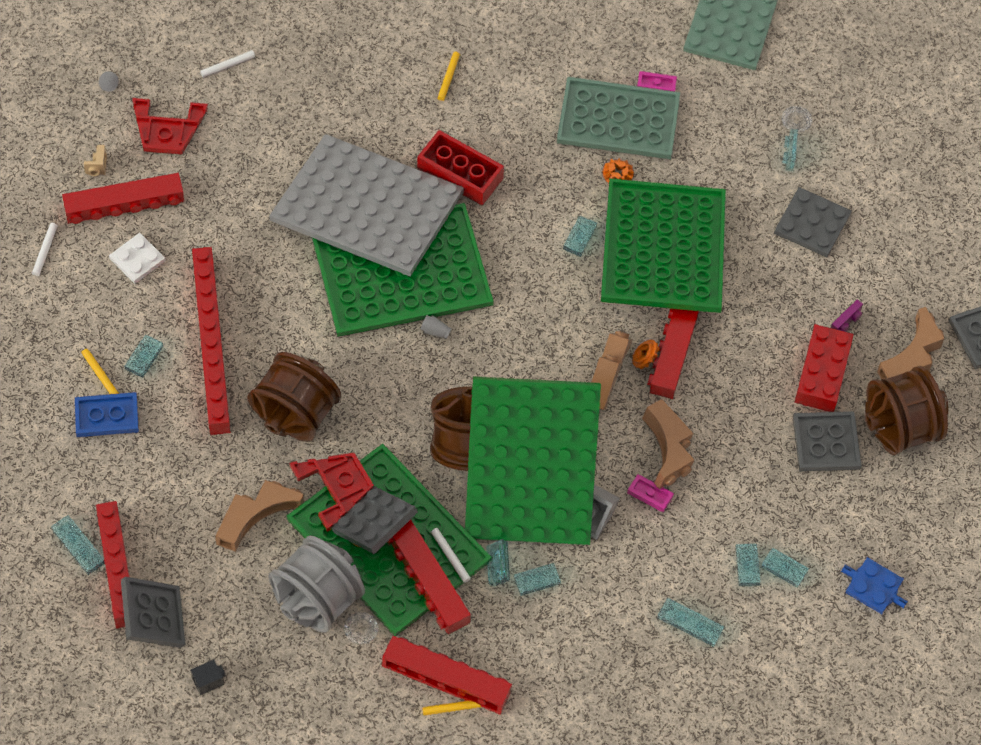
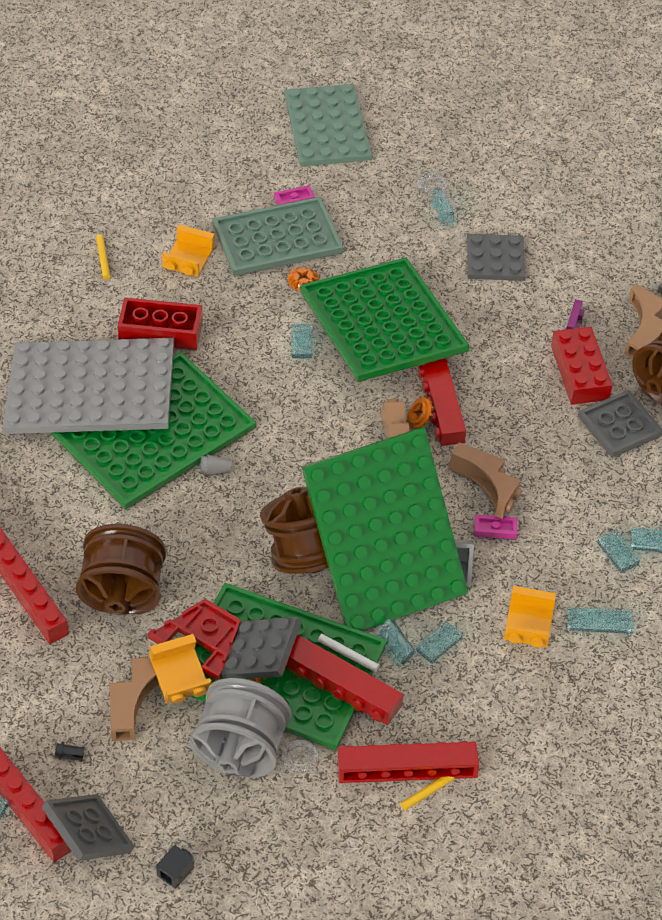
camera: 25 degrees left, 10 degrees down
none -> black pin [55,741,85,762]
none -> light orange panel [149,634,211,704]
none -> light orange panel [162,224,215,277]
none -> light orange panel [504,586,556,648]

